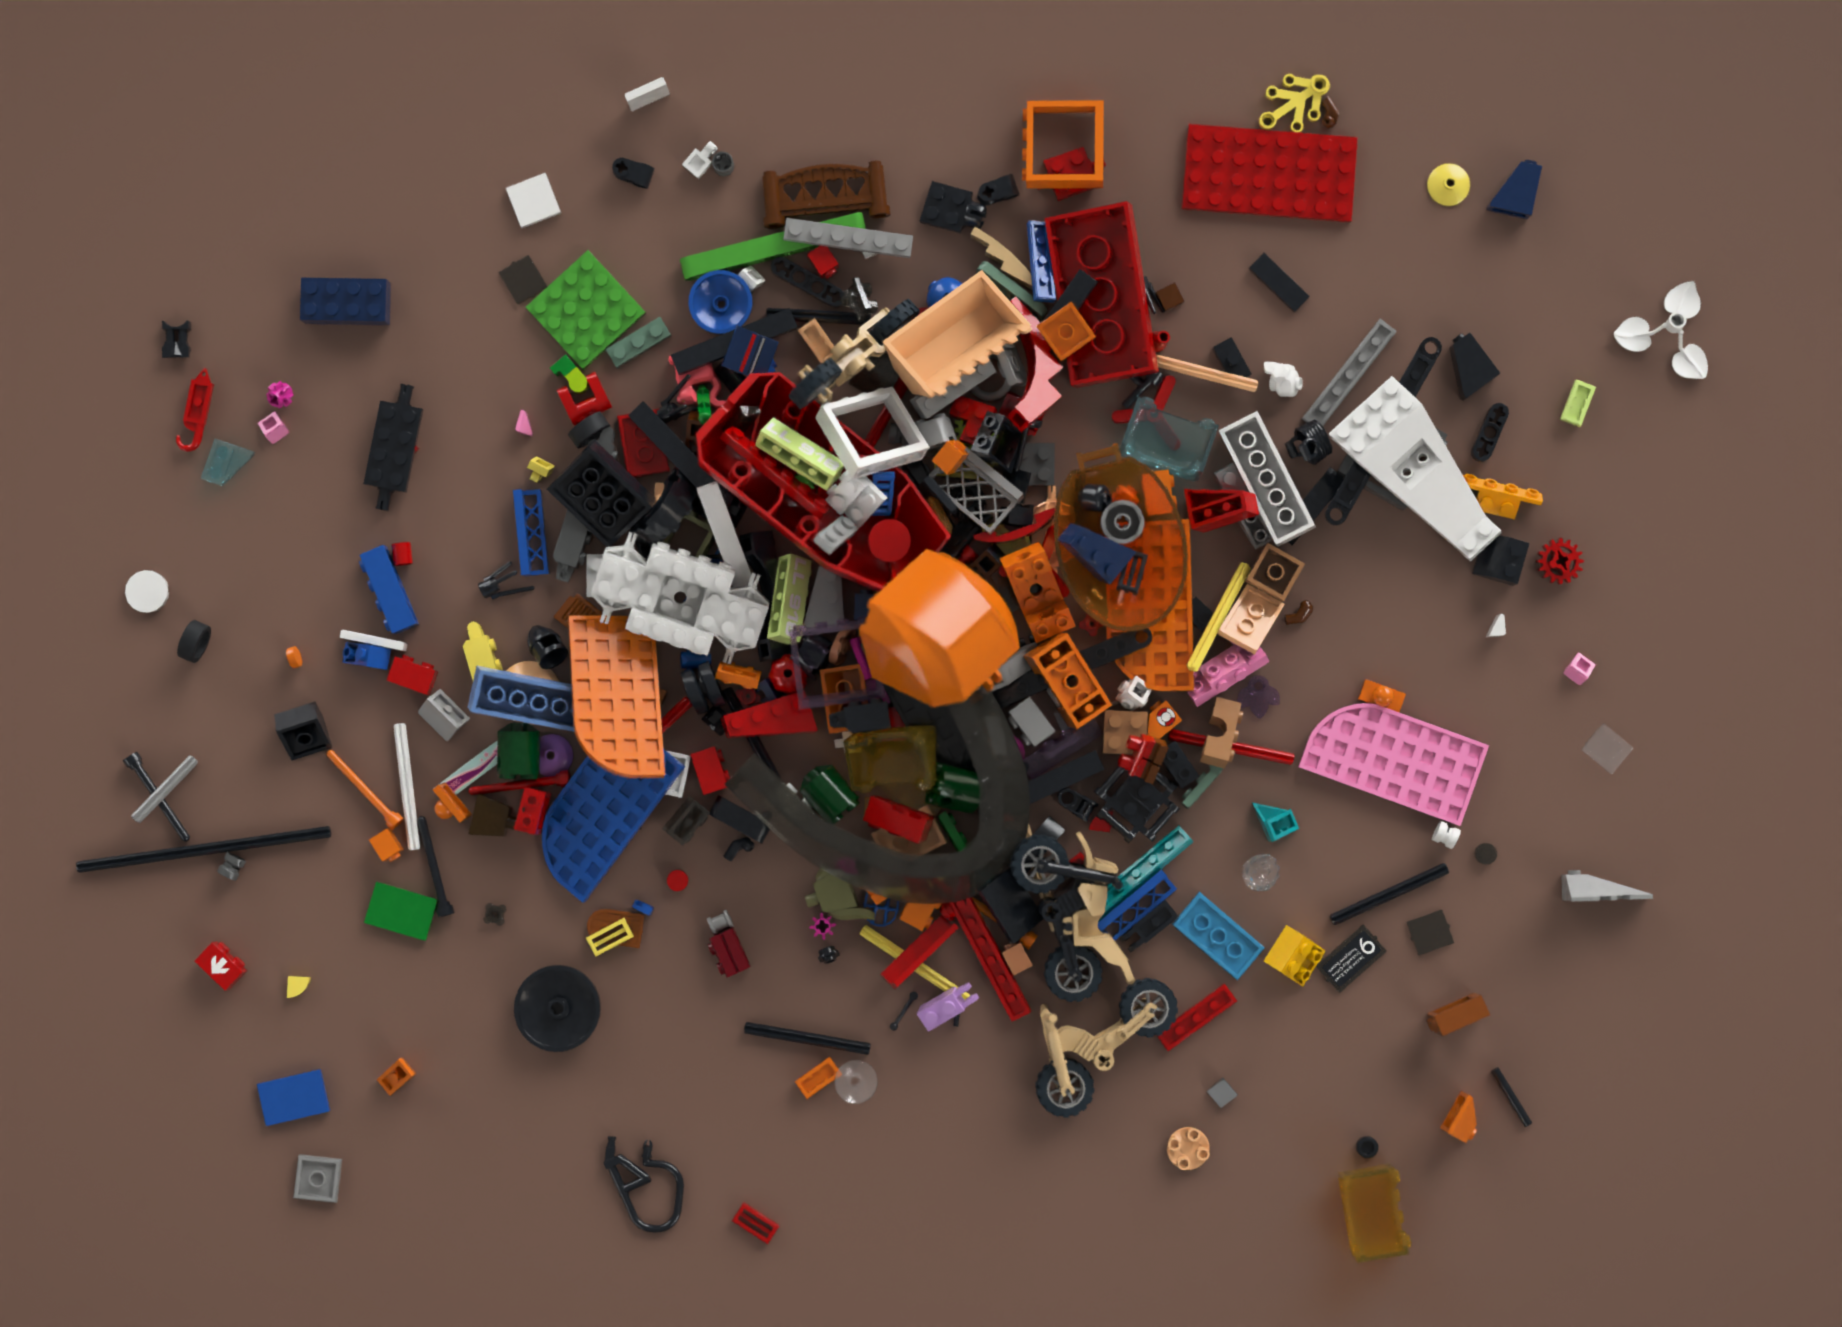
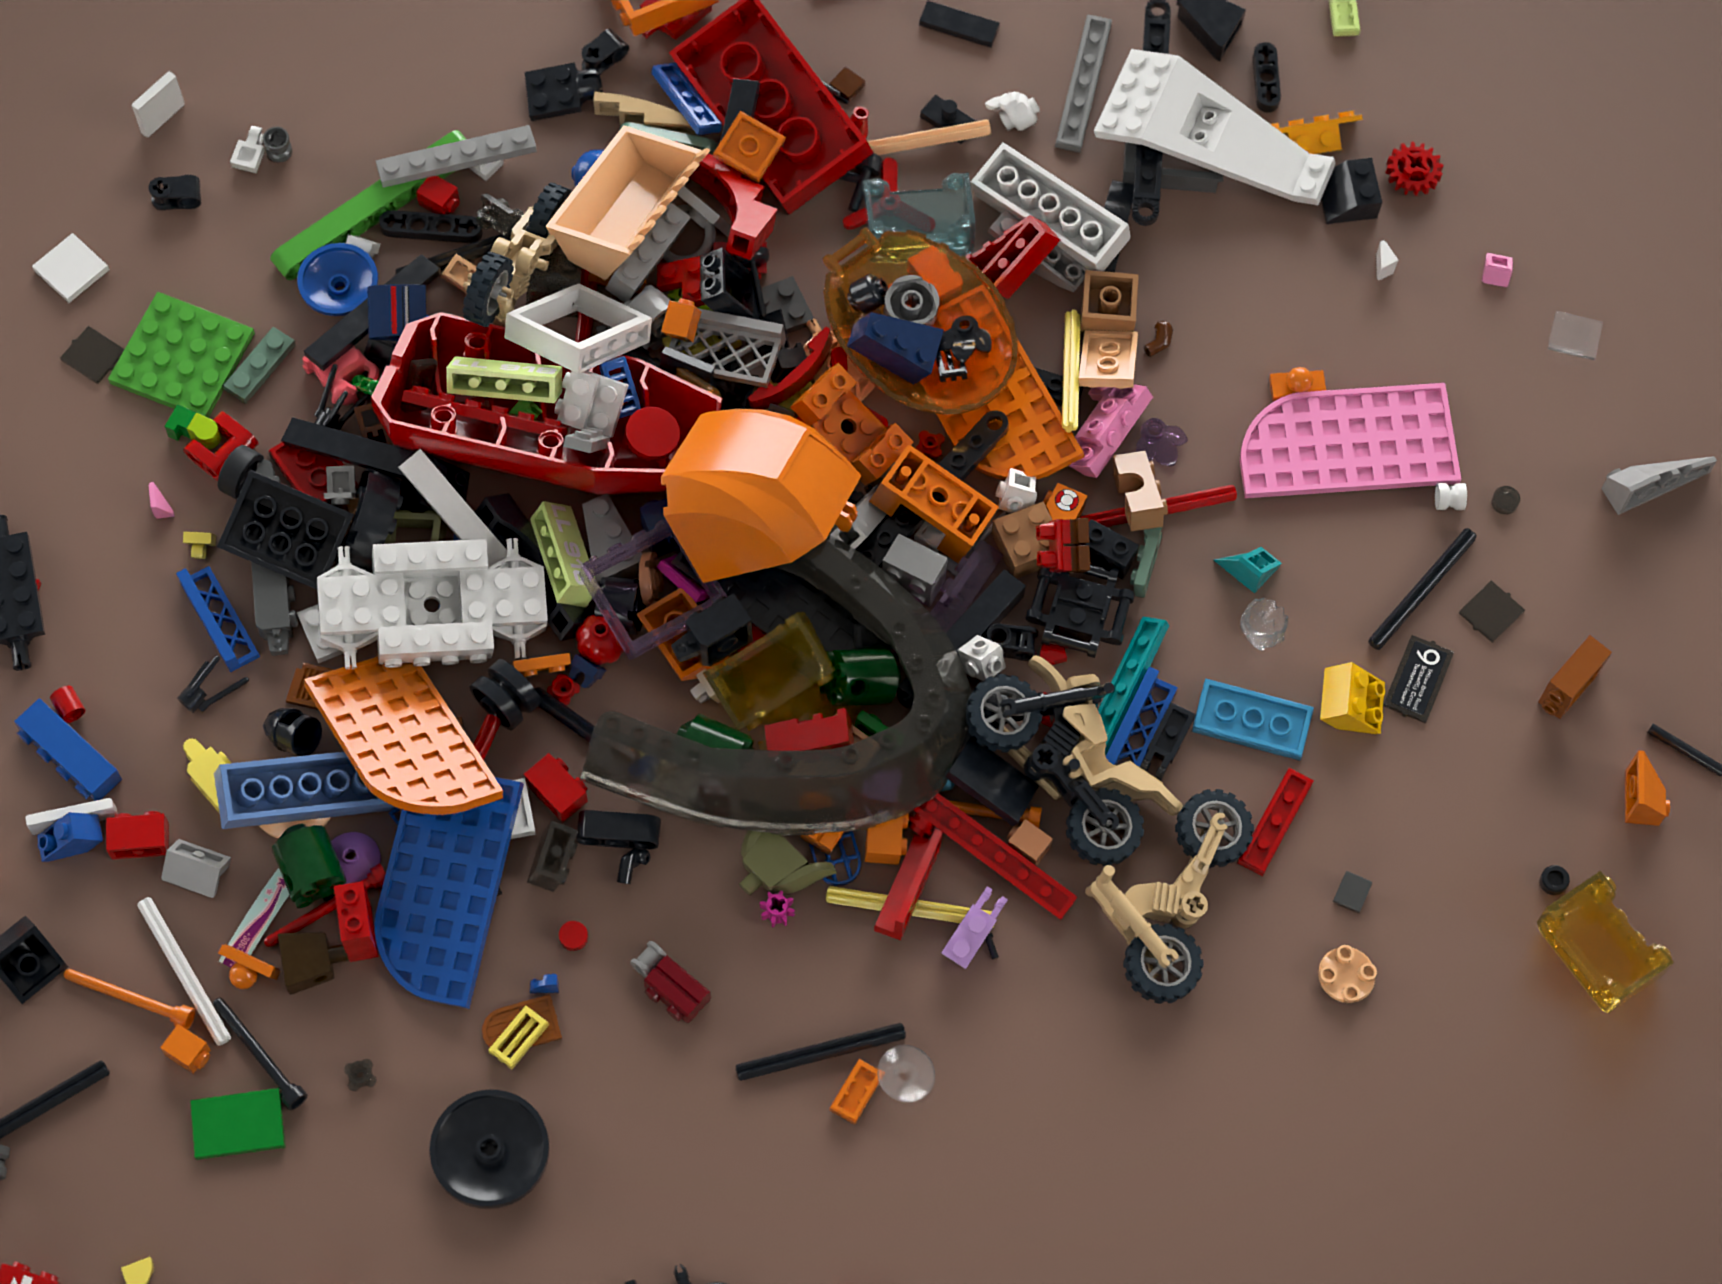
camera: 30 degrees left, 20 degrees down
blue cone [680,649,711,670] -> none
black slope [702,706,727,736] -> none
red wedge [720,690,818,738] -> none
reddish brown piece [762,160,891,229] -> none
black plate [818,946,840,964] -> none
black hinge [890,992,918,1031] -> none
black piece [1285,419,1333,465] -> none
none -> light grey bracket [324,466,356,505]
none -> black plate [938,315,992,364]
none -> white brick [958,635,1006,681]

